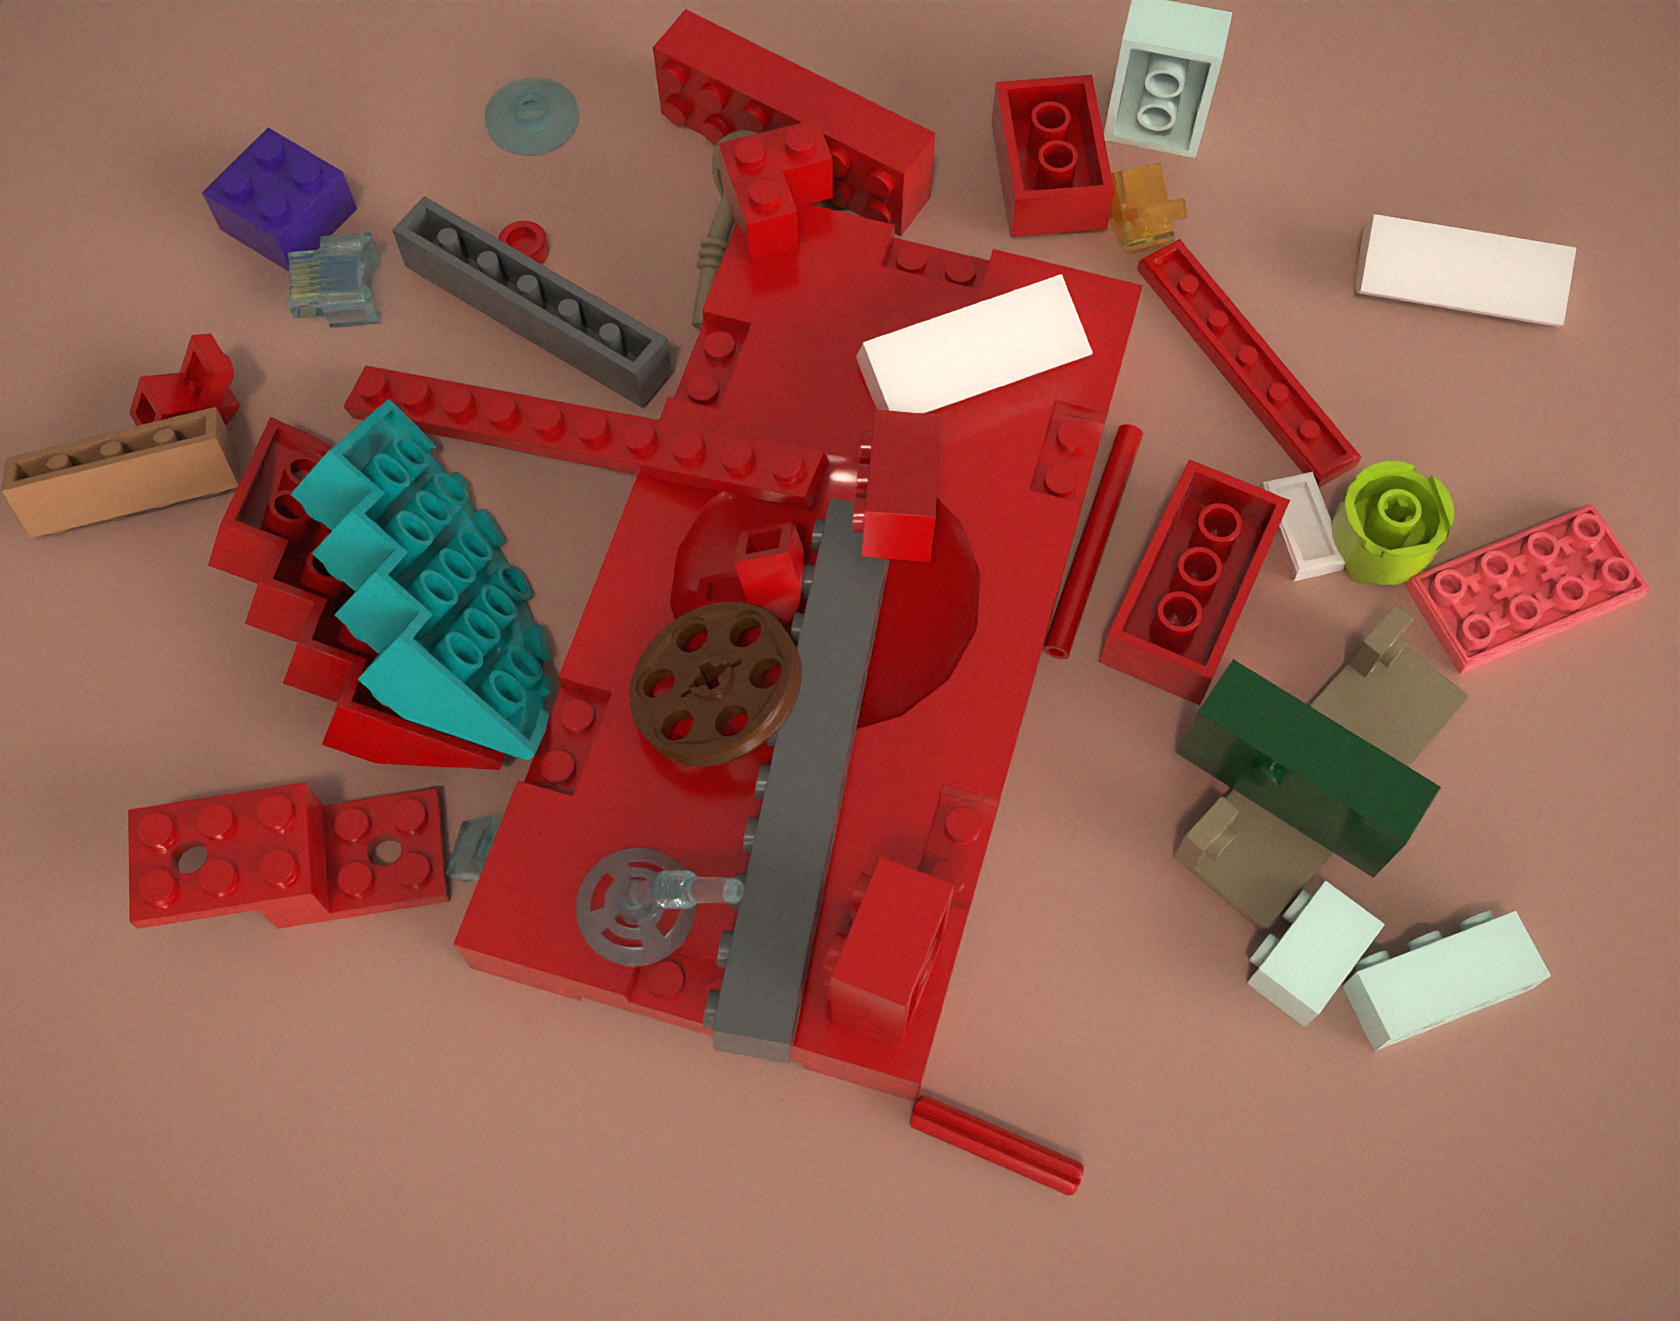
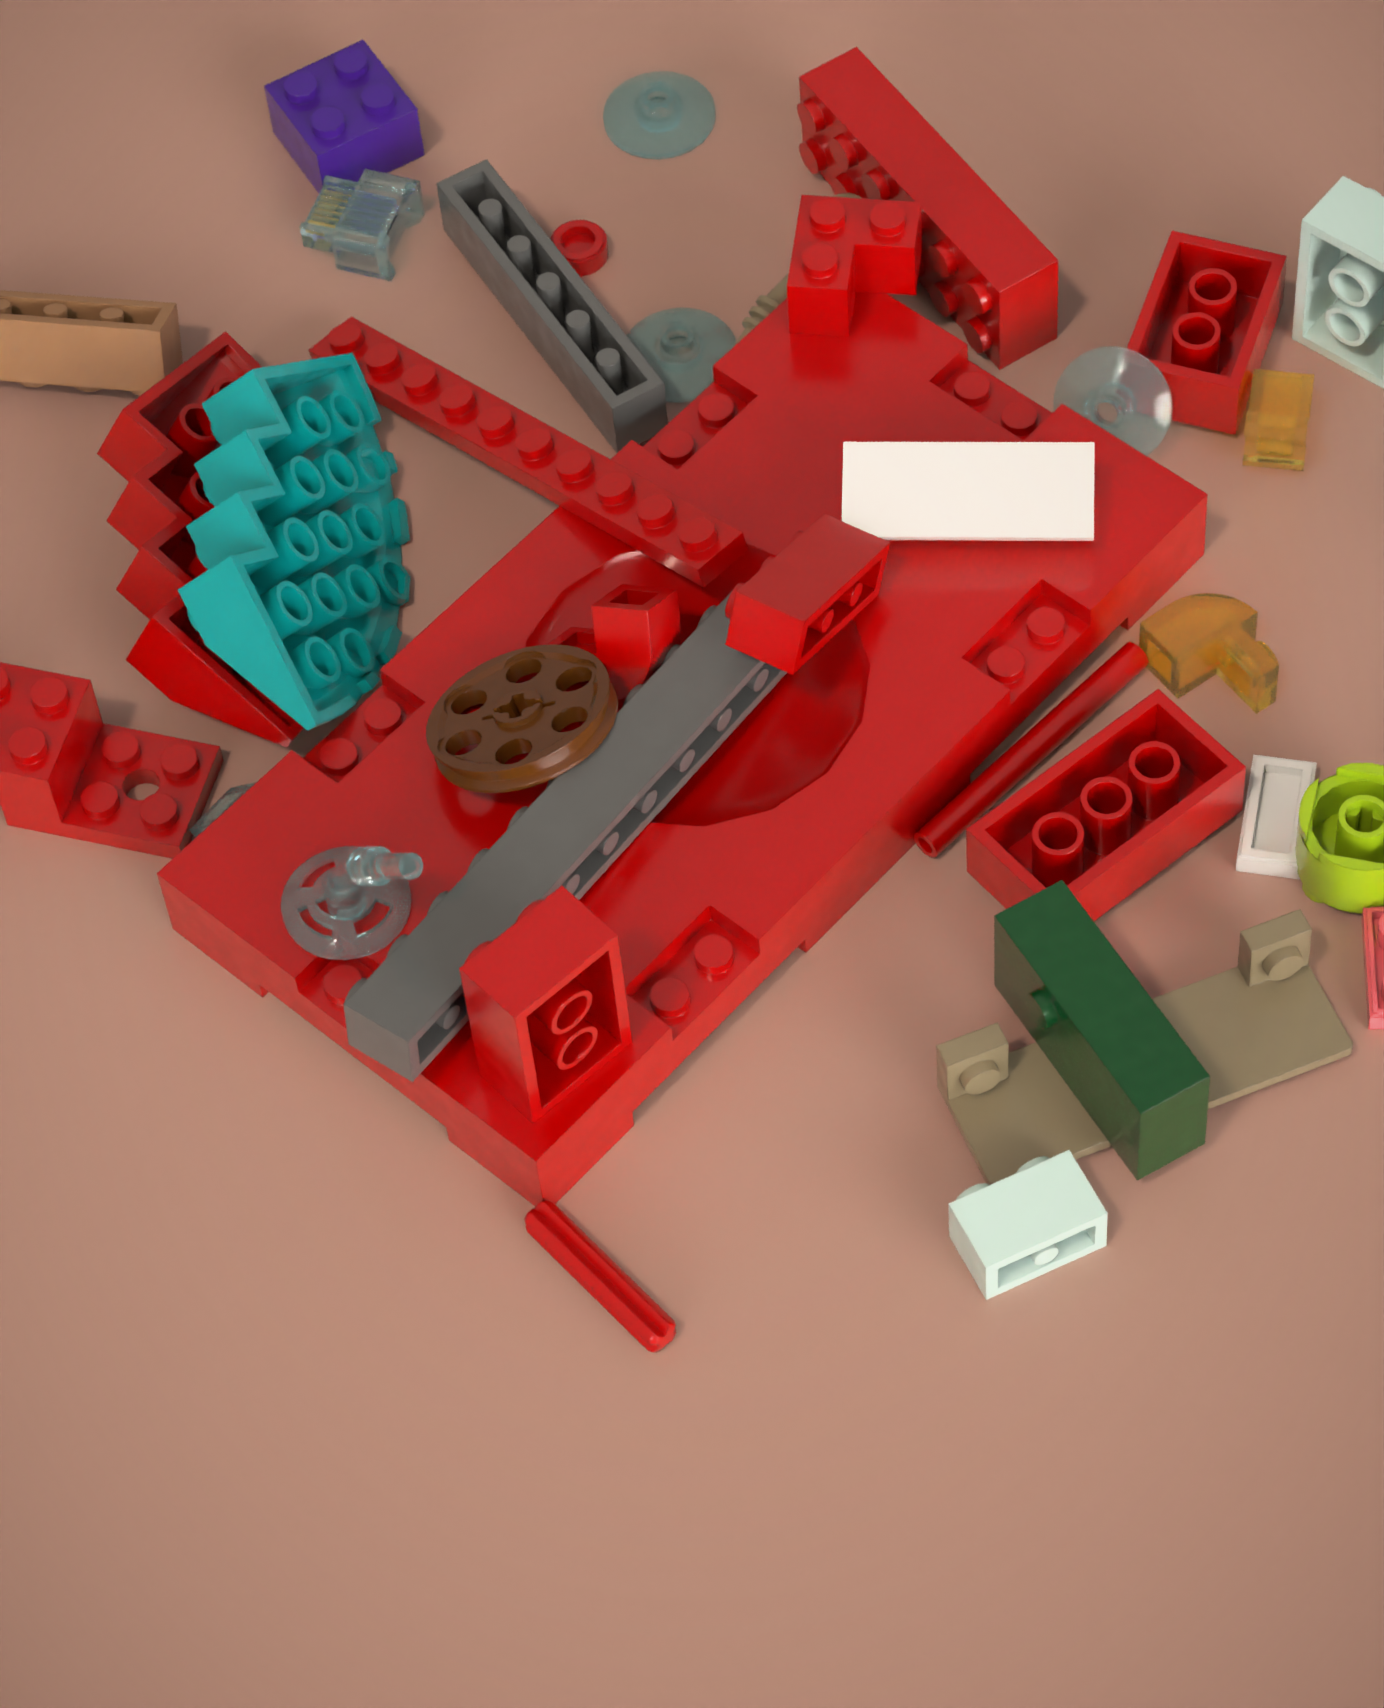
camera: 30 degrees right, 10 degrees down
red brick [129,333,240,426] -> none
red tile [1137,239,1361,488] -> none
light aqua brick [1342,910,1551,1051] -> none
none -> clear light blue dish [627,308,736,402]
none -> clear light blue dish [1053,346,1173,456]
none -> clear yellow brick [1139,593,1279,714]

